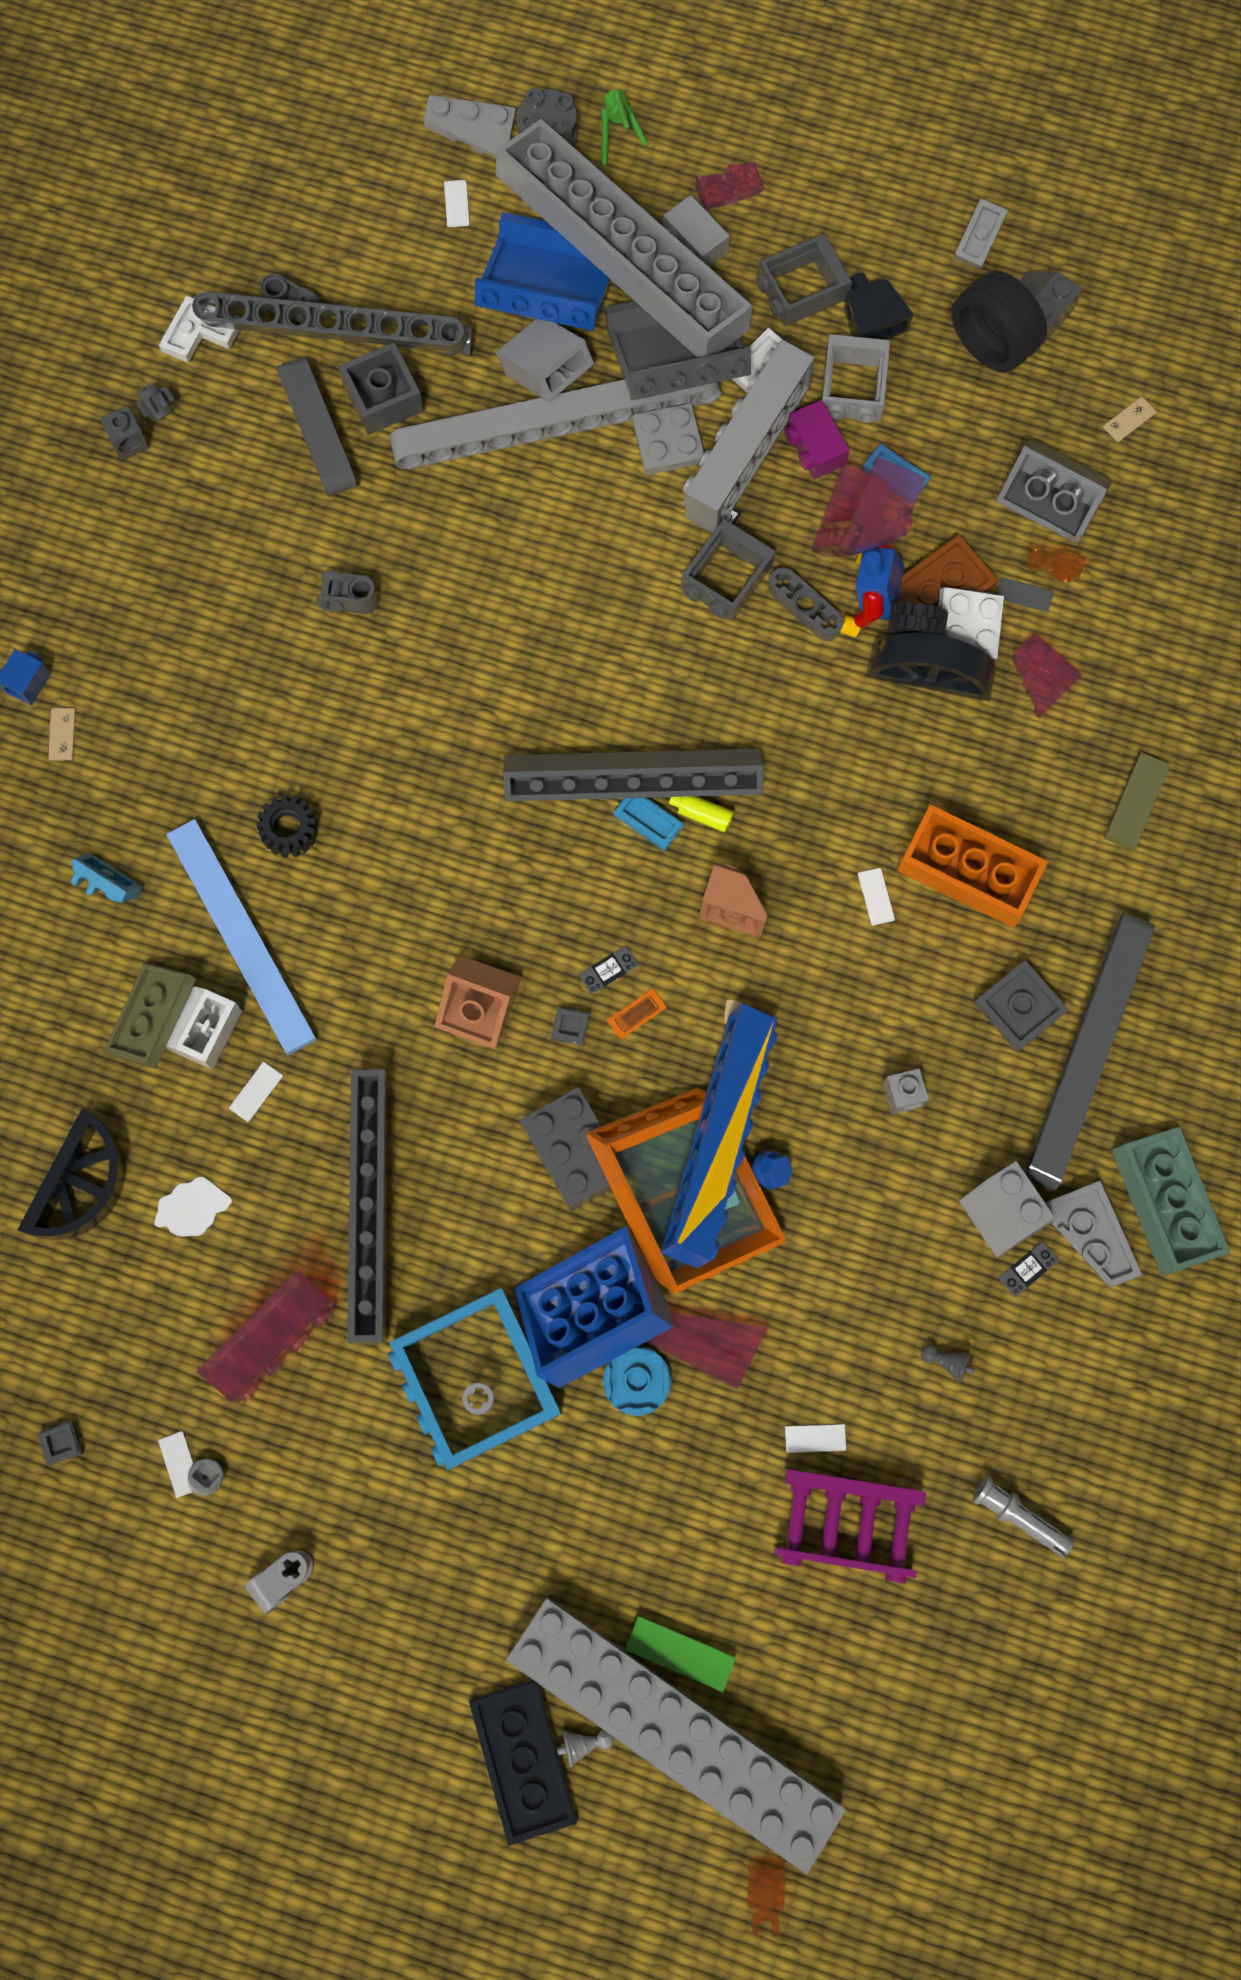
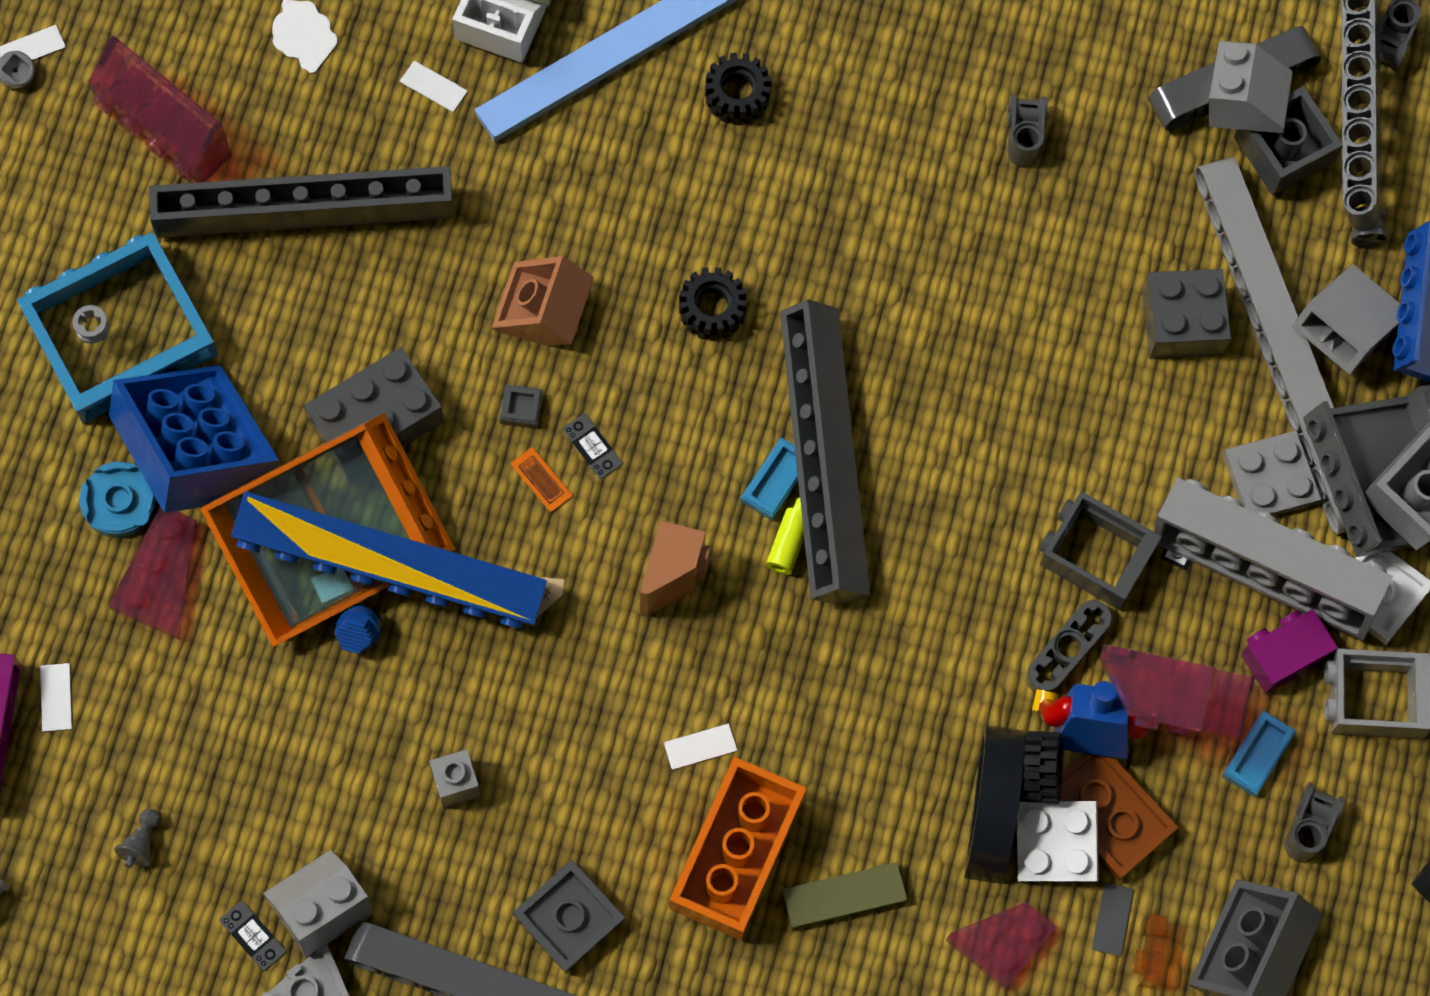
camera: 85 degrees right, 5 degrees down
none -> black tyre [679,267,747,341]
none -> olive tile [782,862,907,930]
none -> dark grey brick [1142,269,1231,359]
none -> light grey slope [1209,41,1293,133]
none -> dark grey piece [1284,782,1346,863]

